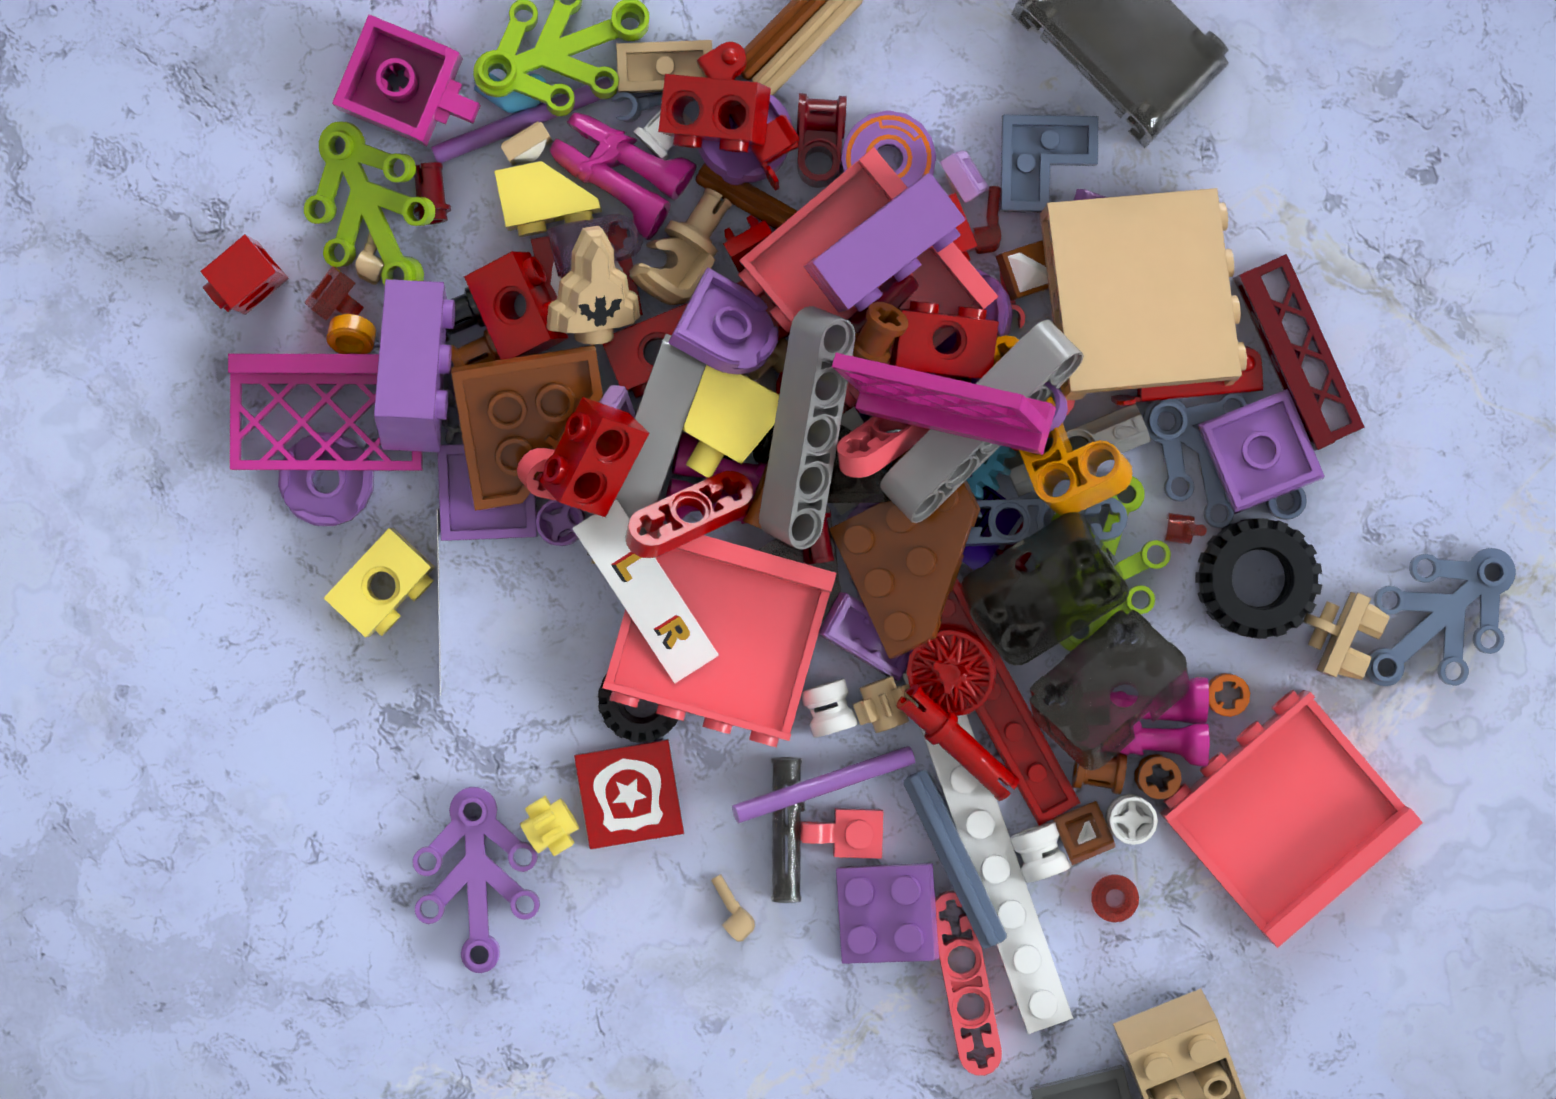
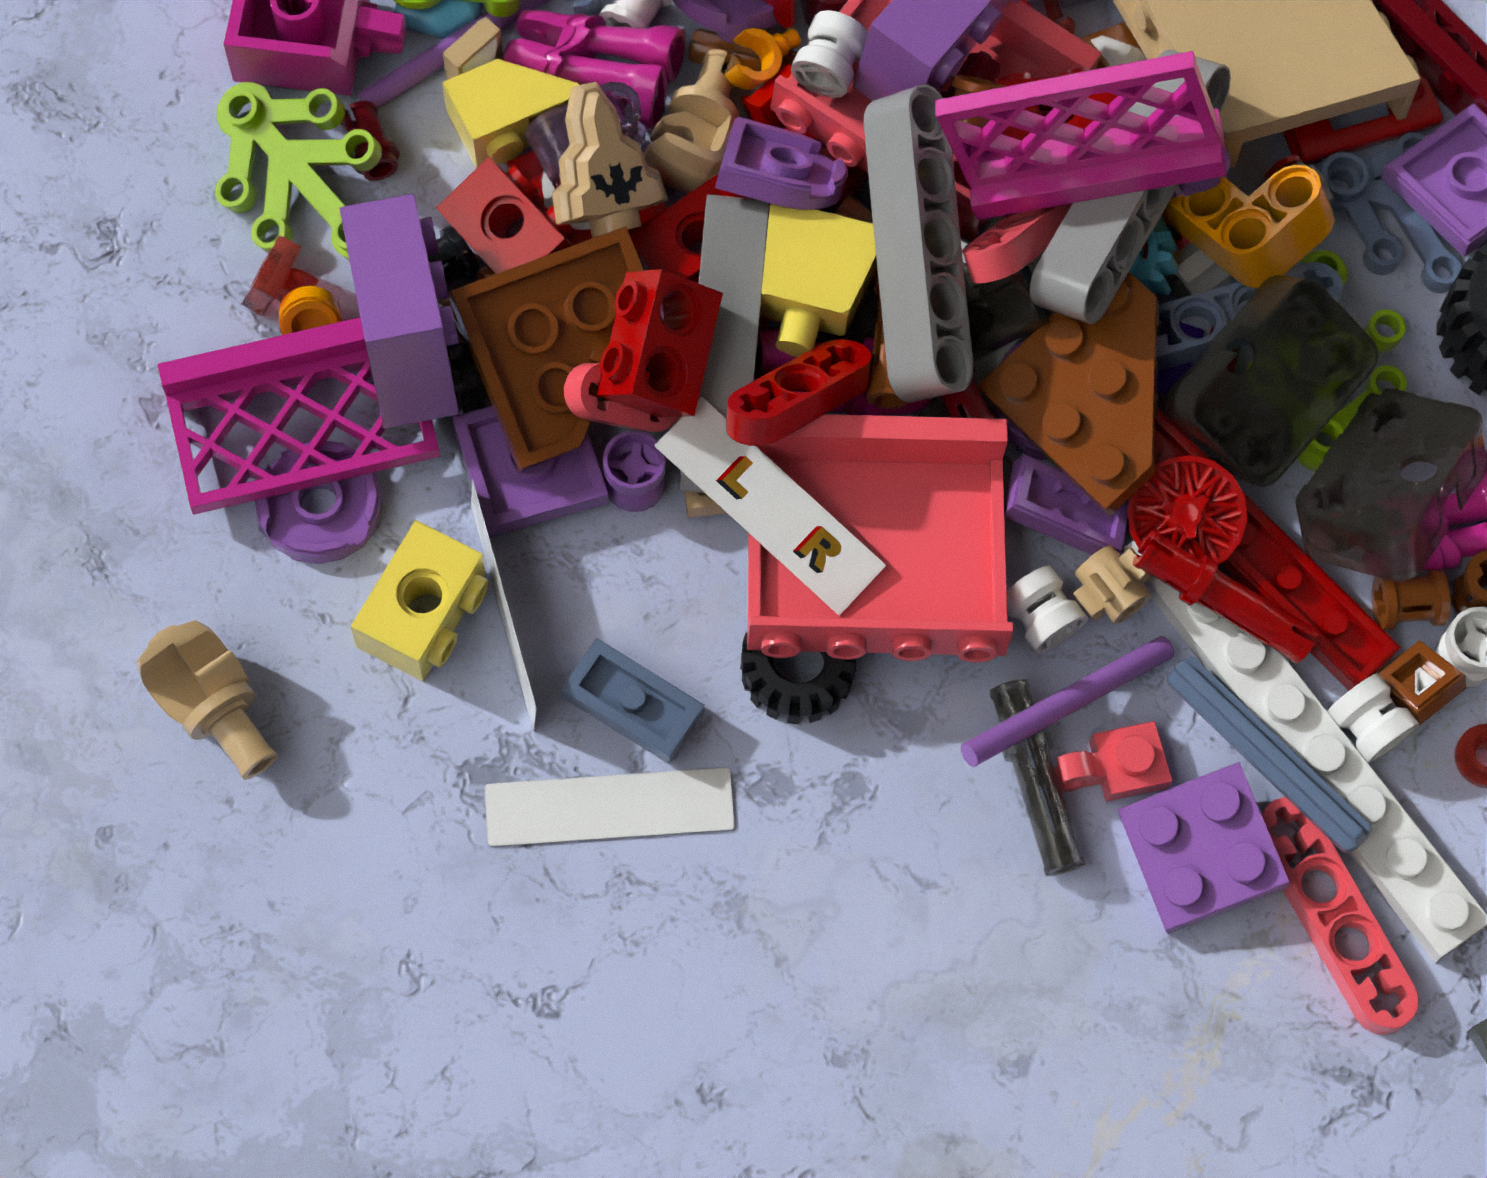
camera: 20 degrees left, 20 degrees down
red brick [200,234,289,315] -> none
tan hand [355,232,384,285] -> none
medium lavender plant [413,787,540,973] -> none
light yellow gear [520,796,579,856] -> none
red tile [574,739,684,850] -> none
tan hand [711,875,755,942] -> none
clear red hand [1164,513,1207,544] -> none
none -> tan piece [137,620,278,780]
none -> white sticker [485,767,735,847]
none -> sand blue plate [561,638,705,764]
none -> light orange piece [724,28,801,90]
none -> white wheel [791,10,868,98]

